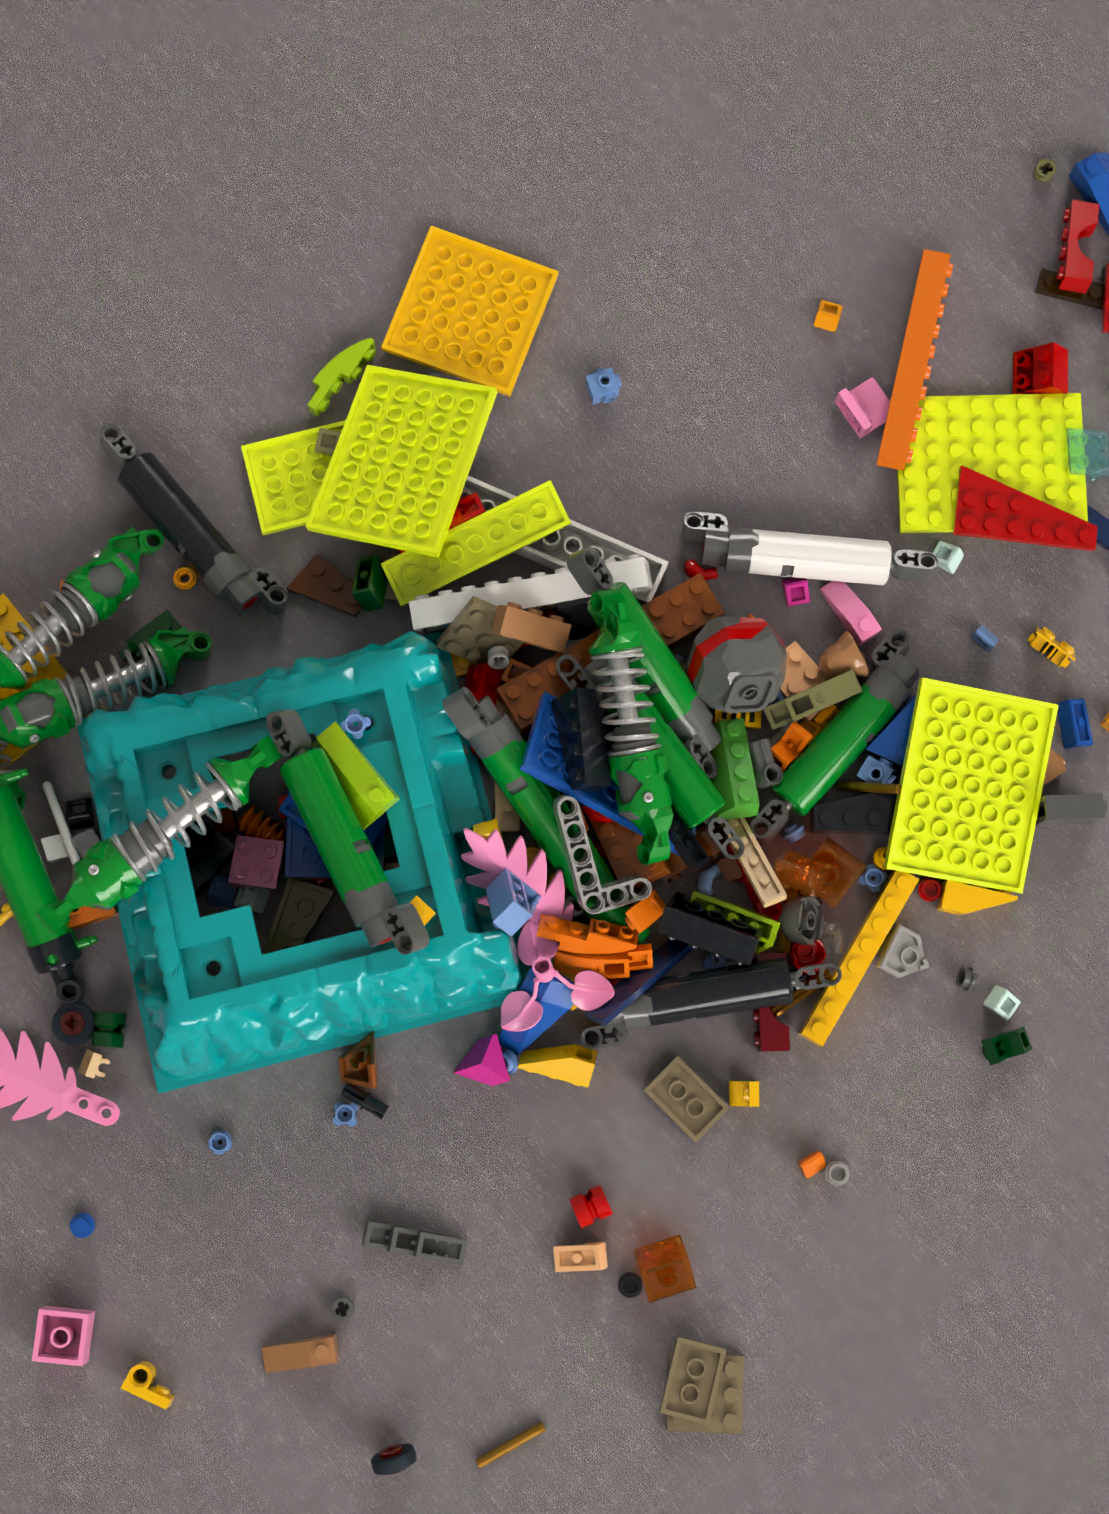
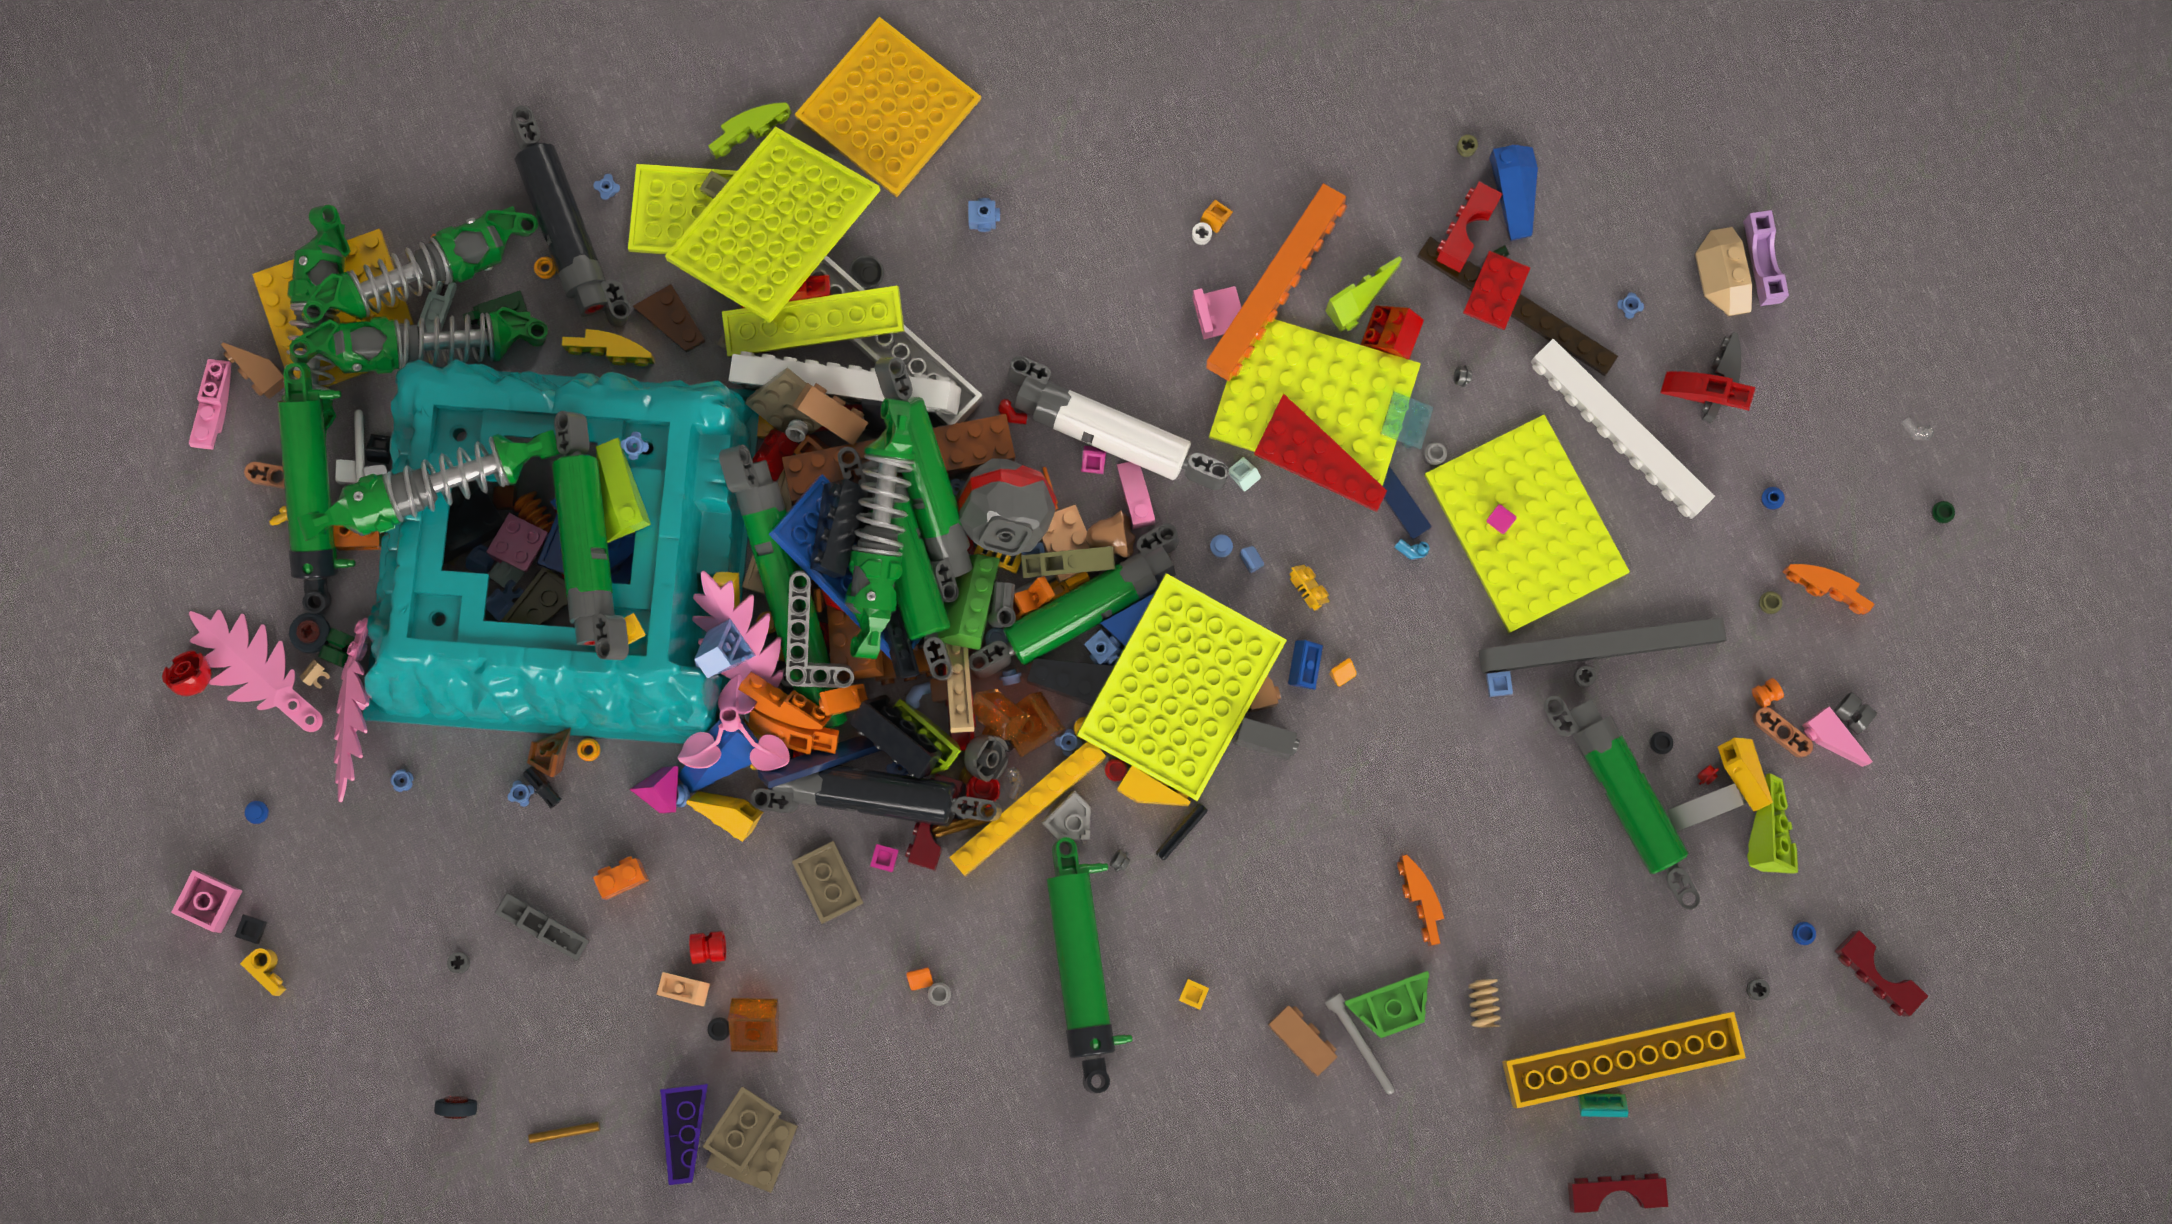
camera: 20 degrees right, 0 degrees up
medium nougat slope [262,1333,340,1373] -> none
dark green brick [351,554,388,612] -> none
yellow plate [729,1081,759,1107] -> none
pearl gold bar [837,781,901,794] -> none
dark green brick [981,1026,1032,1065] -> none
light aqua slope [983,985,1021,1022] -> none
none -> black plate [234,914,267,944]
none -> bright pink plant [334,618,370,802]
none -> light aqua hinge [417,281,457,333]
none -> medium blue plate [486,579,524,621]
none -> yellow slope [562,329,655,366]
none -> light orange plate [577,738,601,761]
none -> medium blue plate [593,174,620,200]
none -> orange brick [593,856,649,900]
none -> dark purple wedge [660,1084,708,1185]
none -> dark grey hair [849,255,884,289]
none -> dark pink plate [870,844,899,873]
none -> medium blue plate [985,628,1008,645]
none -> green piece [1047,837,1132,1094]
none -> black axle [1156,803,1208,860]
none -> yellow plate [1178,979,1209,1010]
none -> white bush [1192,222,1212,245]
none -> medium blue plate [1210,535,1233,557]
none -> lime wedge [1325,256,1402,332]

